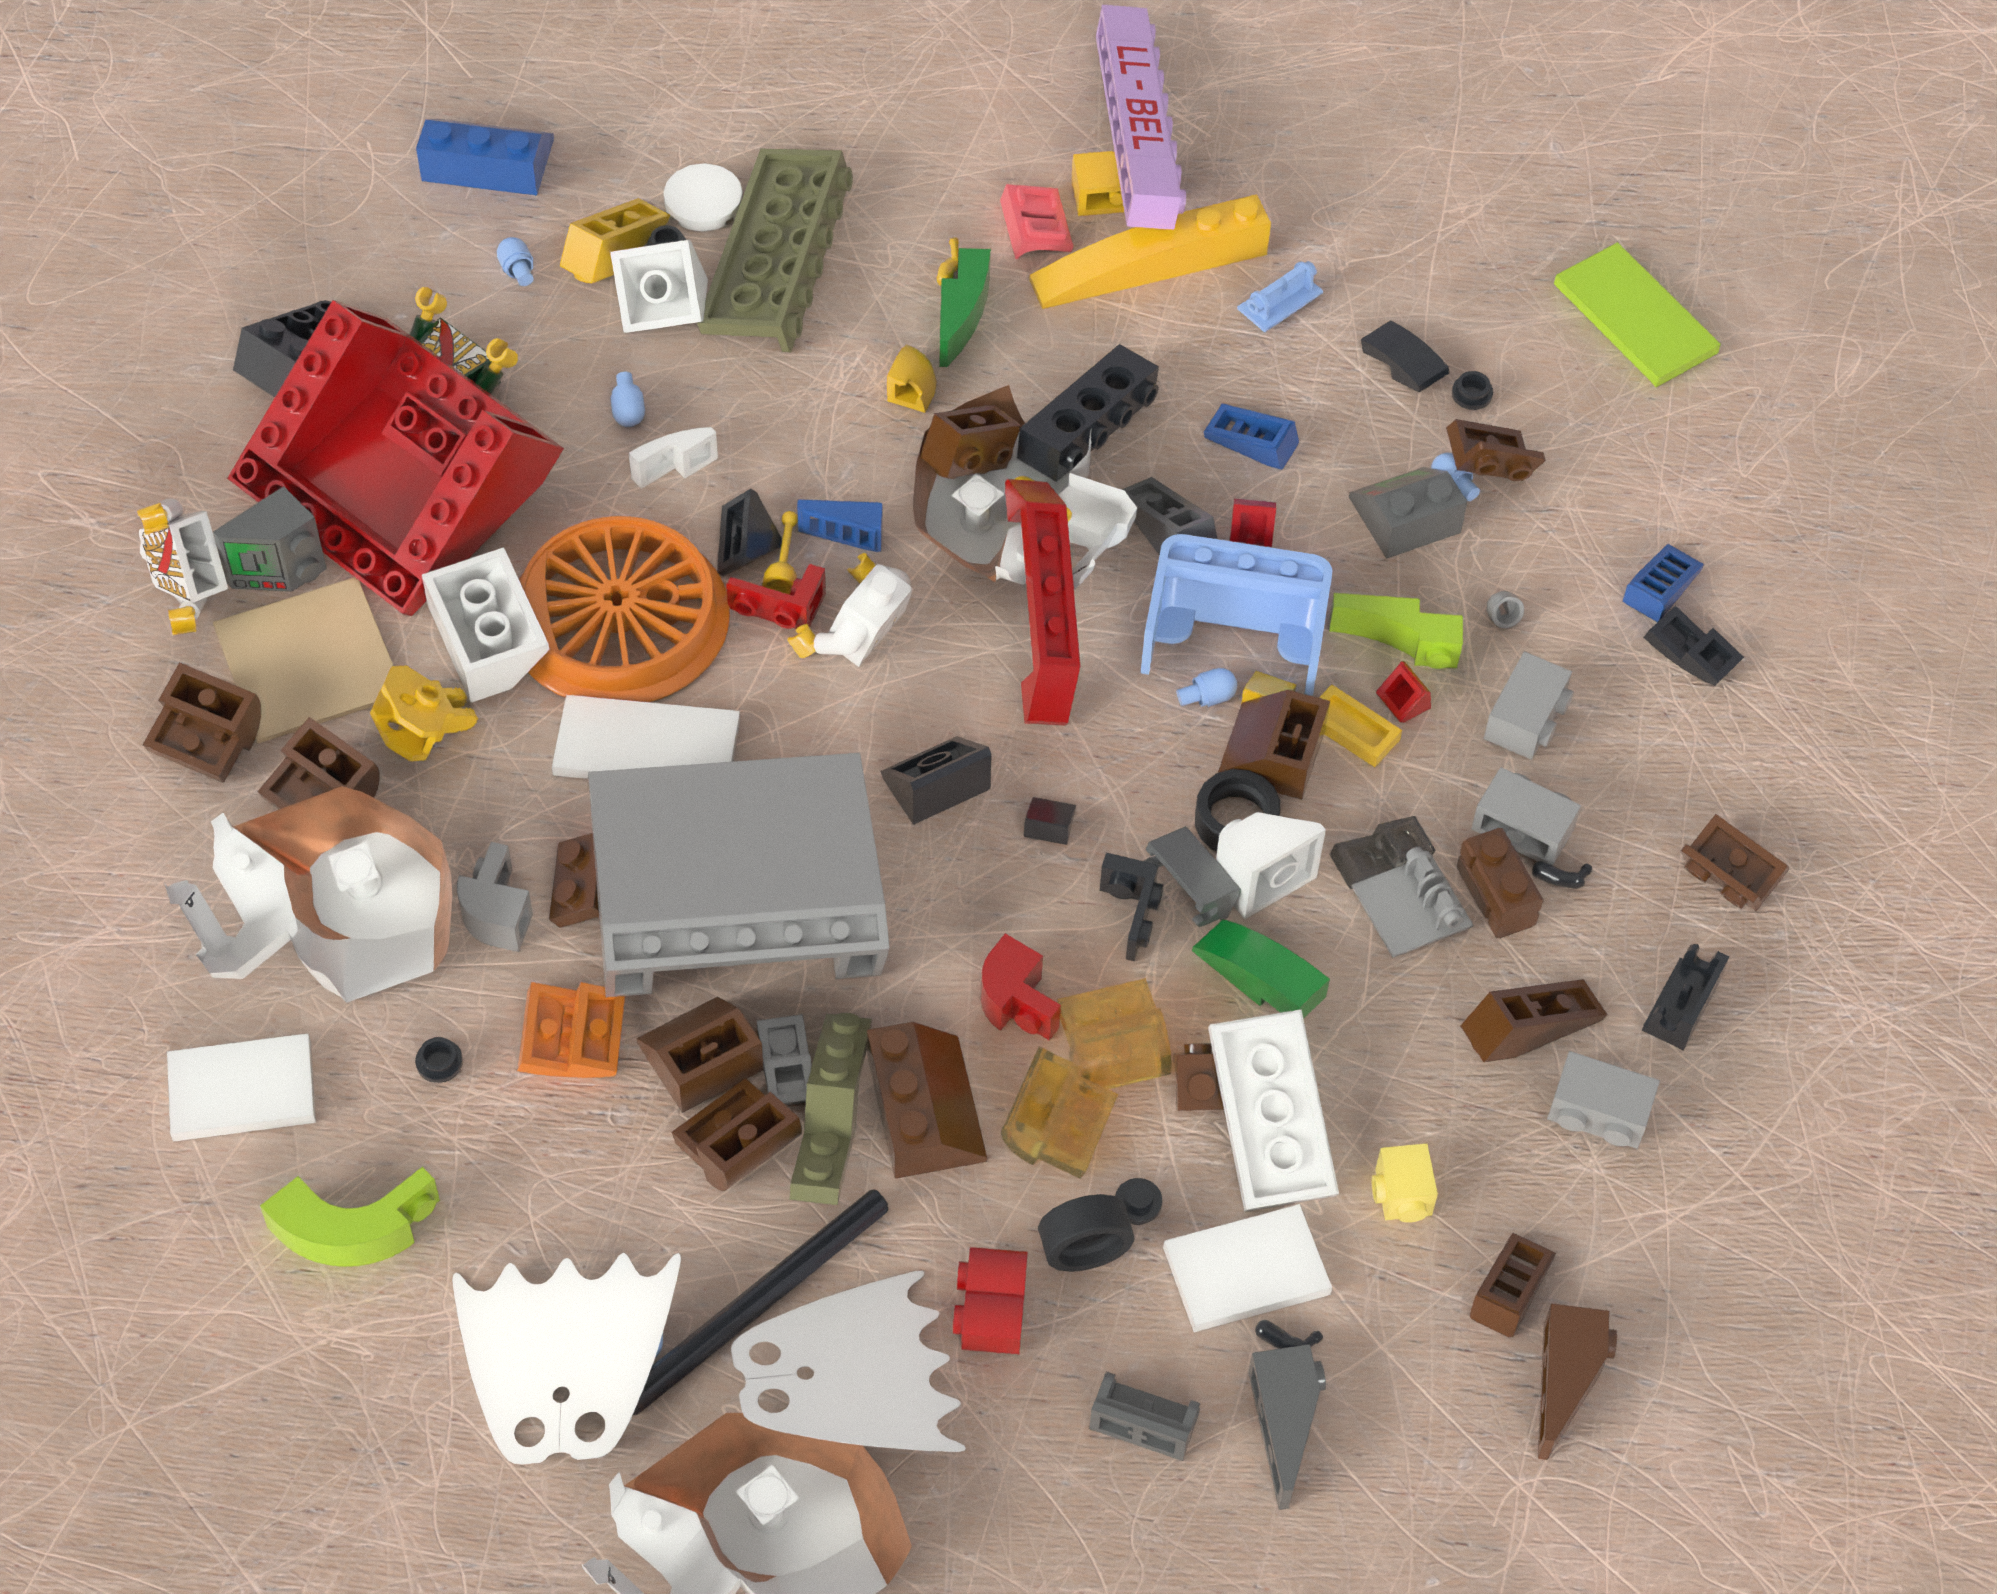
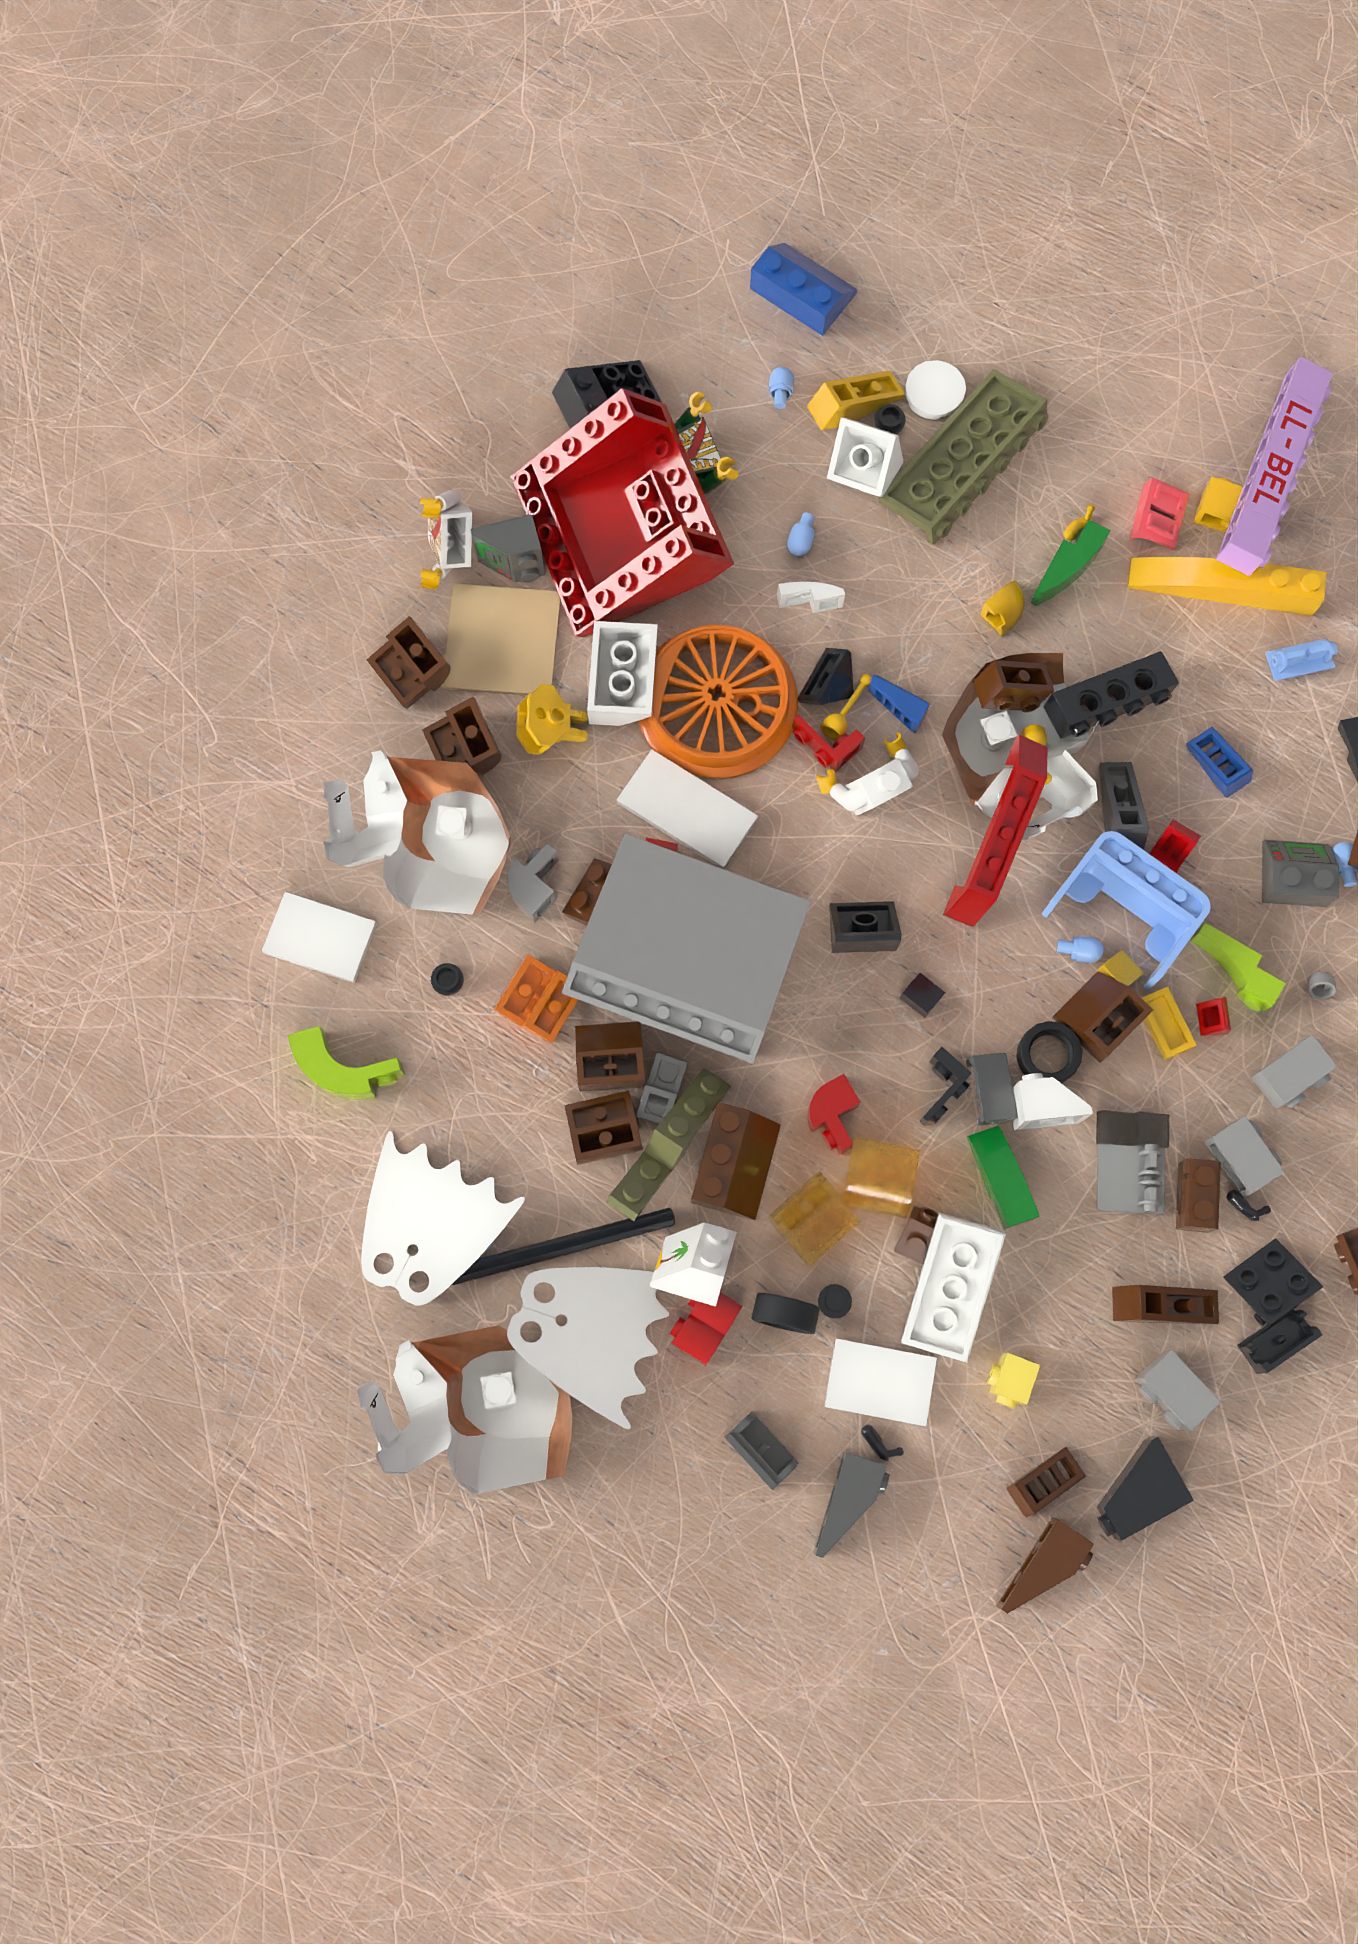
camera: 30 degrees right, 20 degrees up
none -> white slope [650,1222,737,1306]
none -> black slope [1097,1436,1194,1541]
none -> black hinge [1223,1238,1323,1327]

